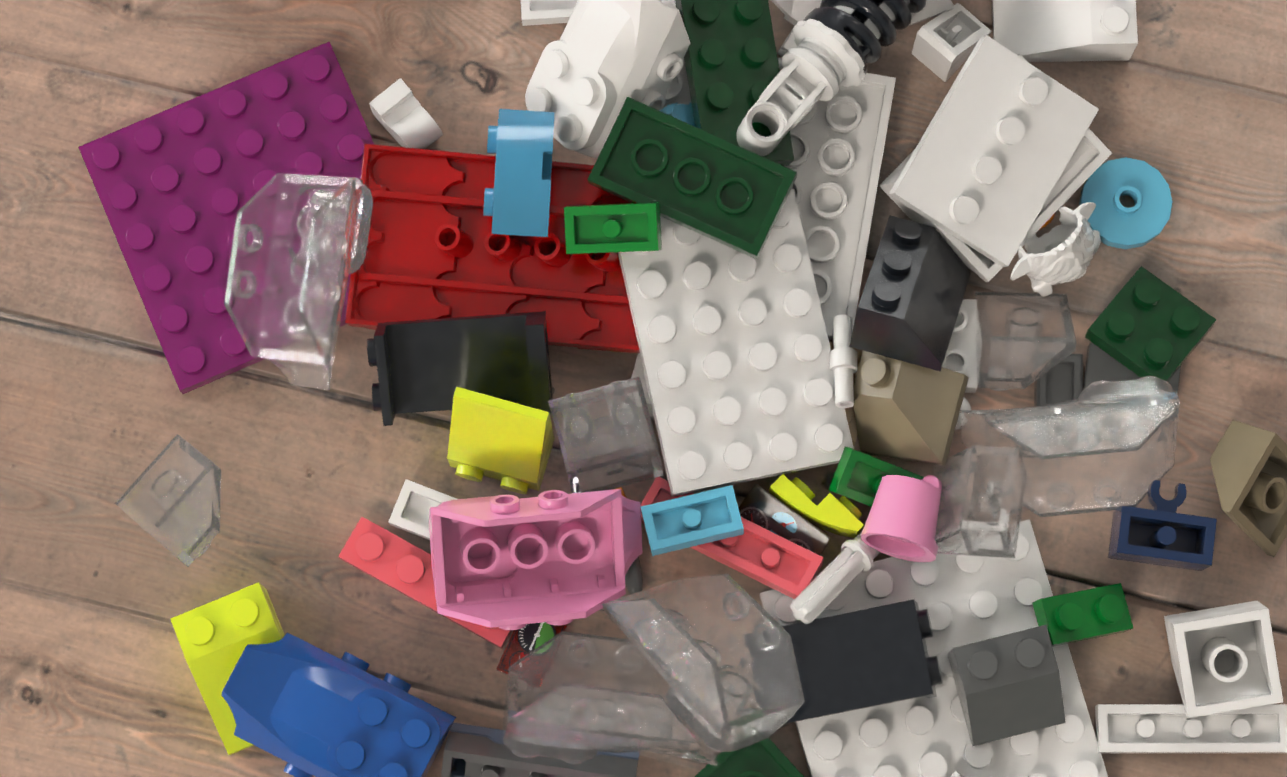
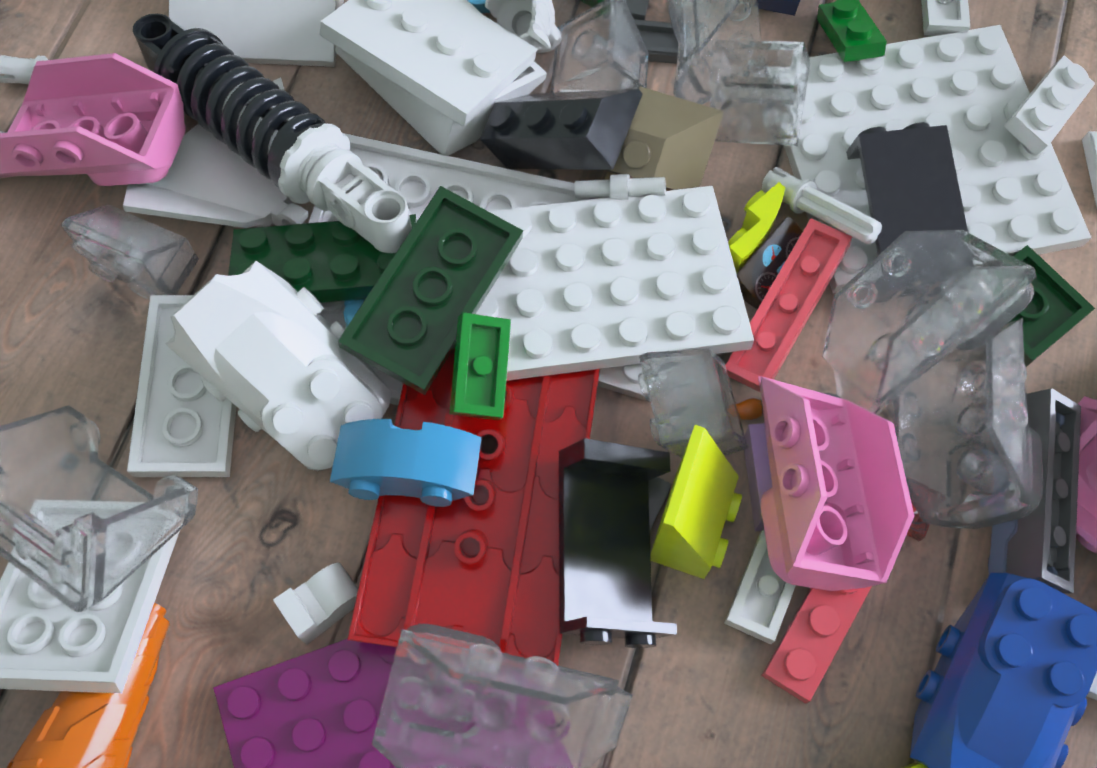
camera: 90 degrees left, 10 degrees down
medium azure plate [641,485,744,556] -> none
green plate [828,446,924,507] -> none
bright pink hat [861,475,942,562] -> none
white slope [911,3,992,82] -> none
dark grey slope [947,625,1065,747] -> none

